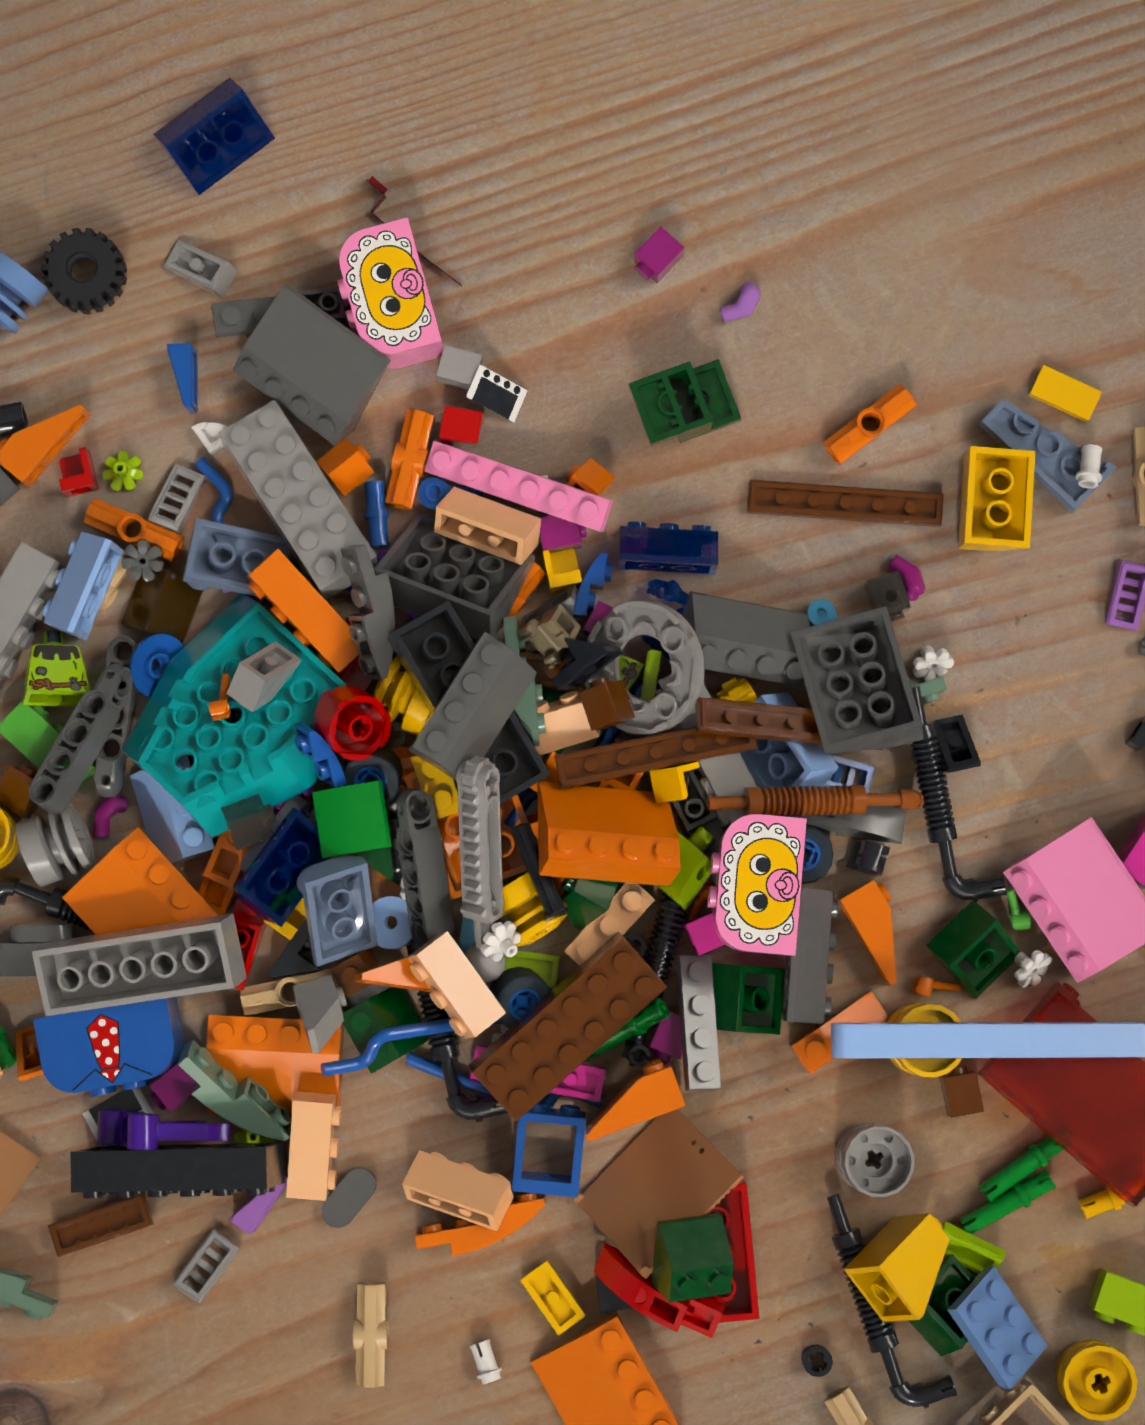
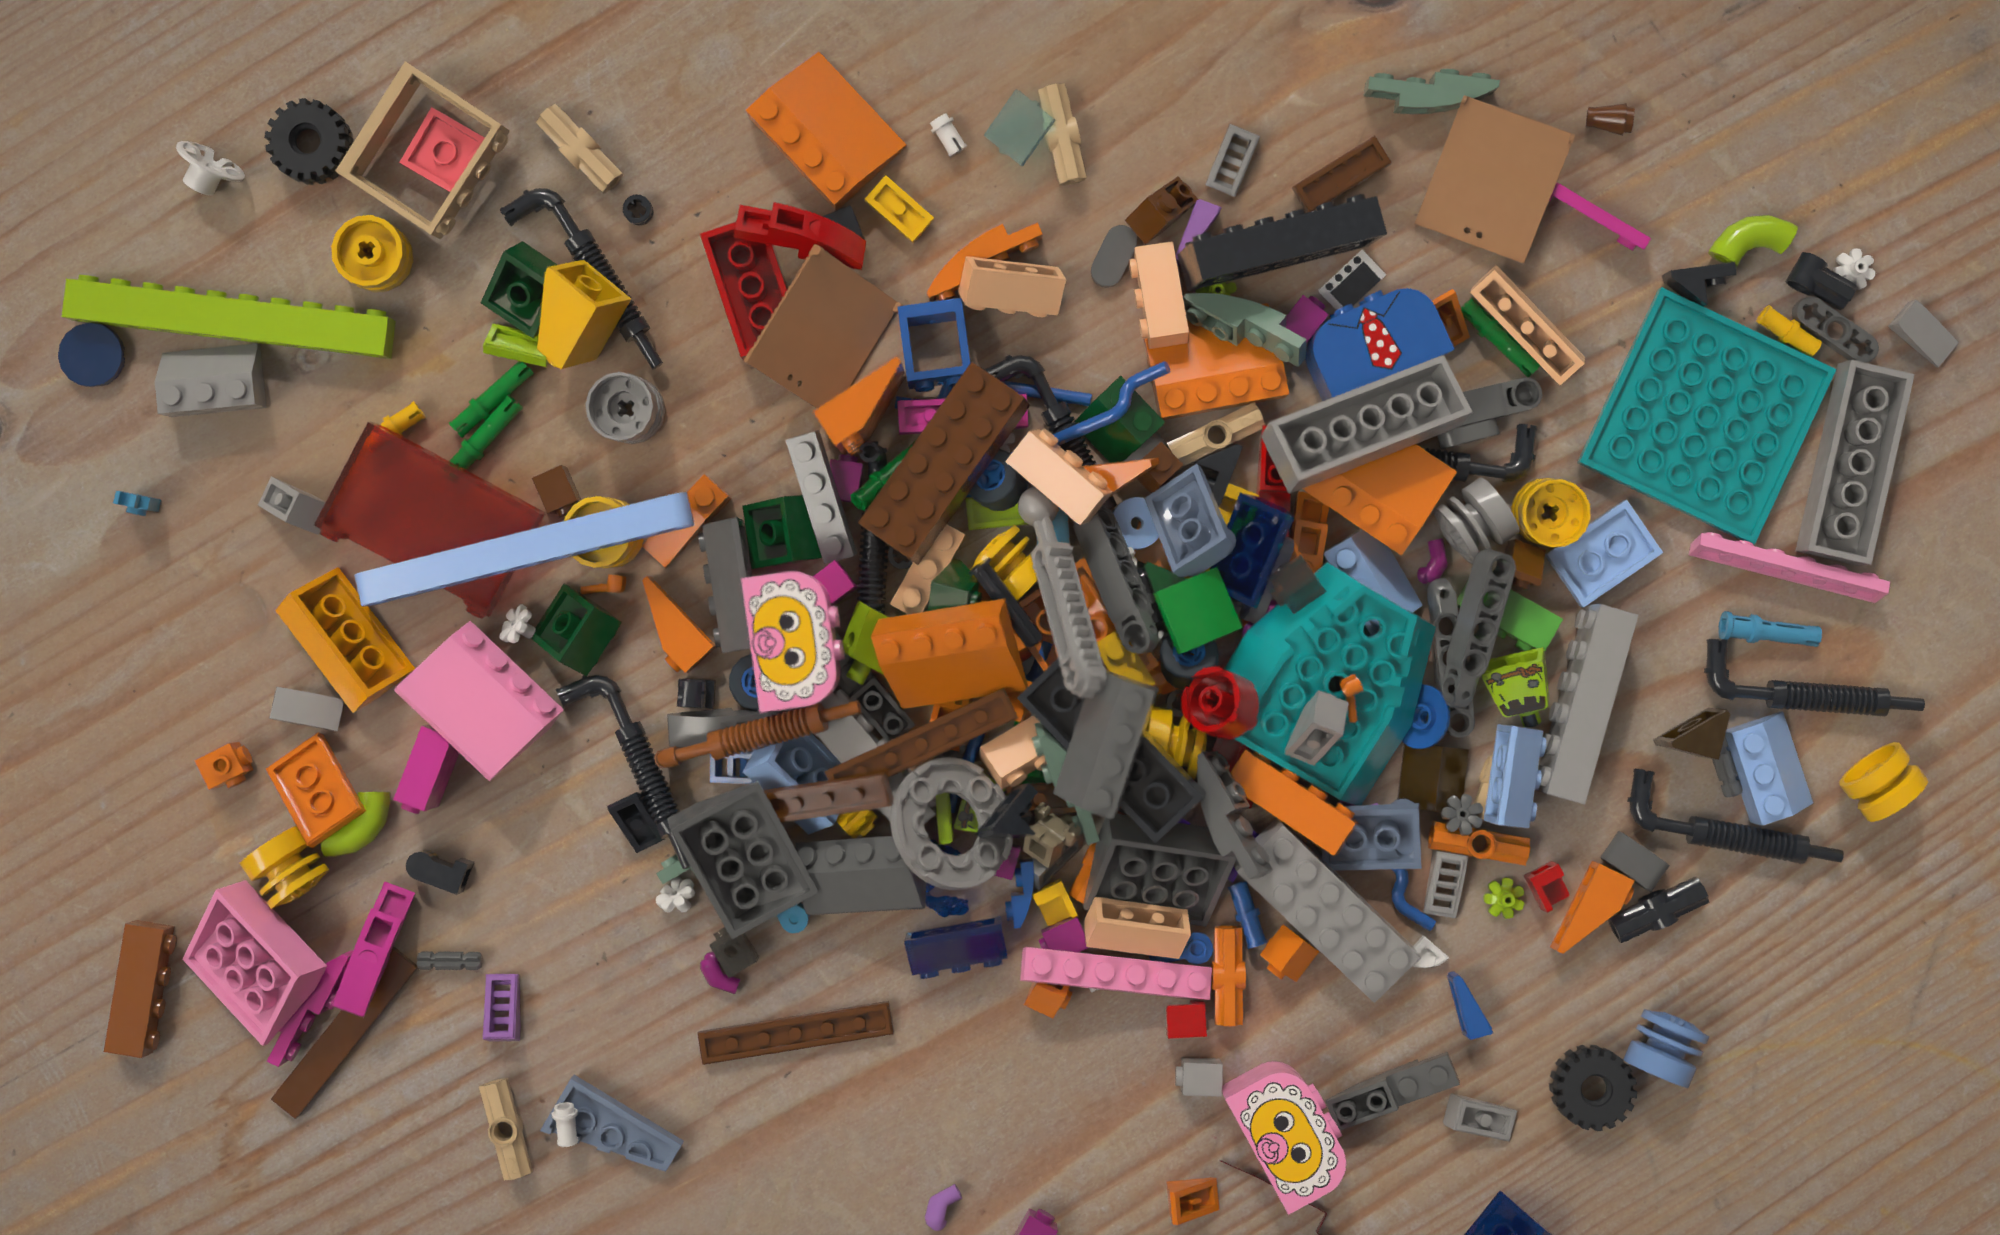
camera: 165 degrees right, 5 degrees up
dark purple piece [97,1110,230,1150] -> none
dark grey slope [232,284,391,446] -> none
light grey slope [292,975,347,1054] -> none
blue slope [295,722,347,788] -> none
black sticker [466,364,528,422] -> none
white plant [480,921,521,962] -> none
reddish brown brick [579,677,635,731] -> none
dark green bracket [628,359,741,446] -> none
yellow panel [649,761,700,803] -> none
dark green slope [652,1213,734,1303] -> none
orange hand [688,879,712,921] -> none
orange piece [823,384,917,466] -> none
medium blue plate [948,1266,1048,1390] -> none
yellow slope [958,446,1036,551] -> none
bright green hand [1006,887,1031,930] -> none
yellow tile [1028,365,1102,423] -> none
none -> clear light blue piece [984,89,1056,166]
none -> reddish brown slope [1125,176,1199,245]
none -> orange slope [1167,1177,1219,1225]

